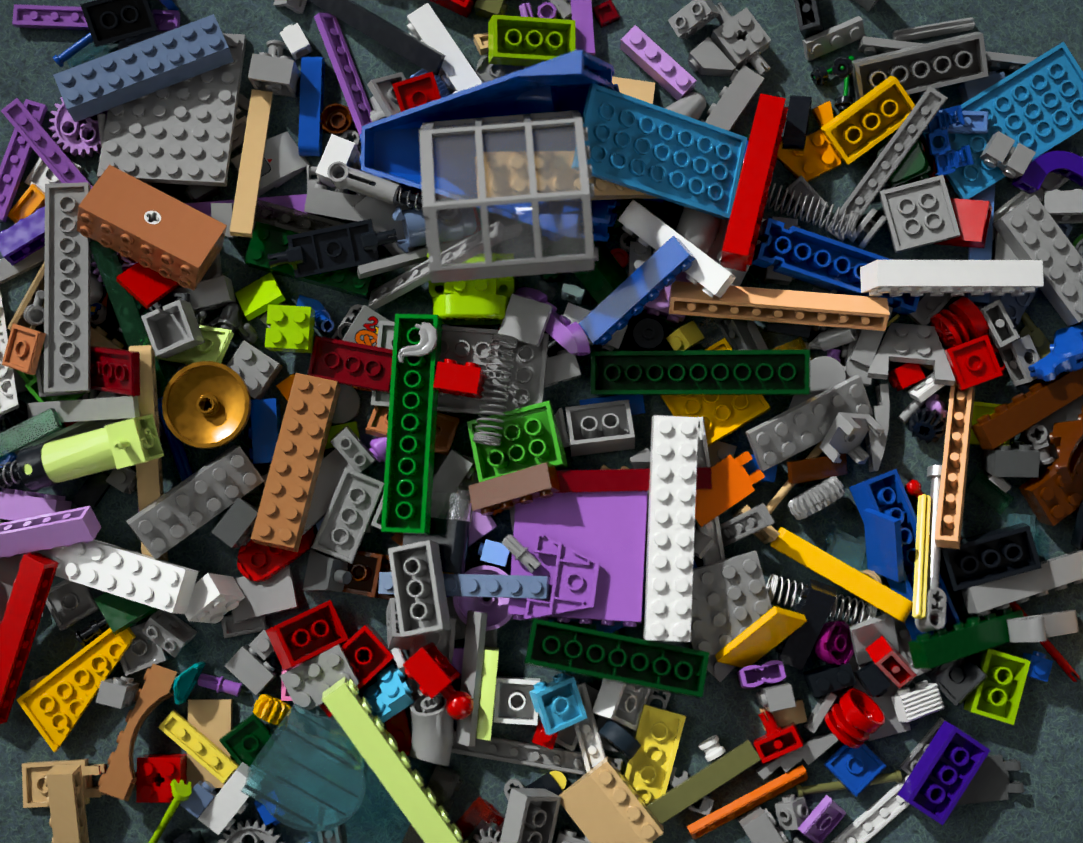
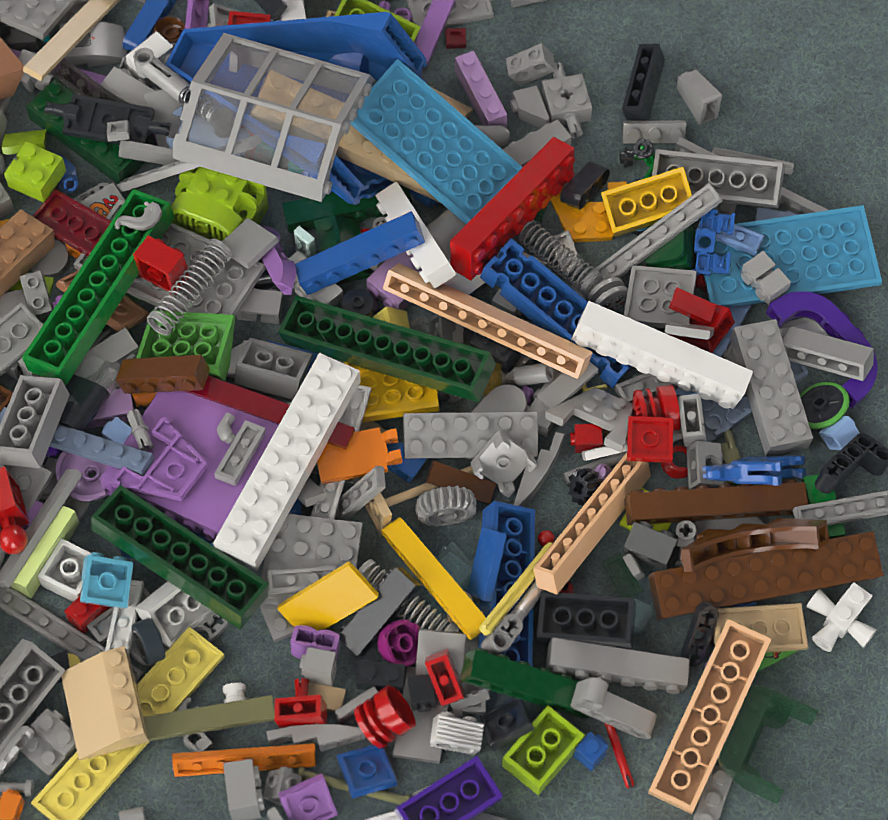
camera: 20 degrees right, 20 degrees down
none -> light grey tile [107,120,130,142]
none -> light grey plate [214,420,266,486]
none -> light grey arm [217,413,236,444]
none -> light grey tile [267,565,337,595]
none -> light grey tile [665,322,715,340]
none -> red tile [668,287,716,326]

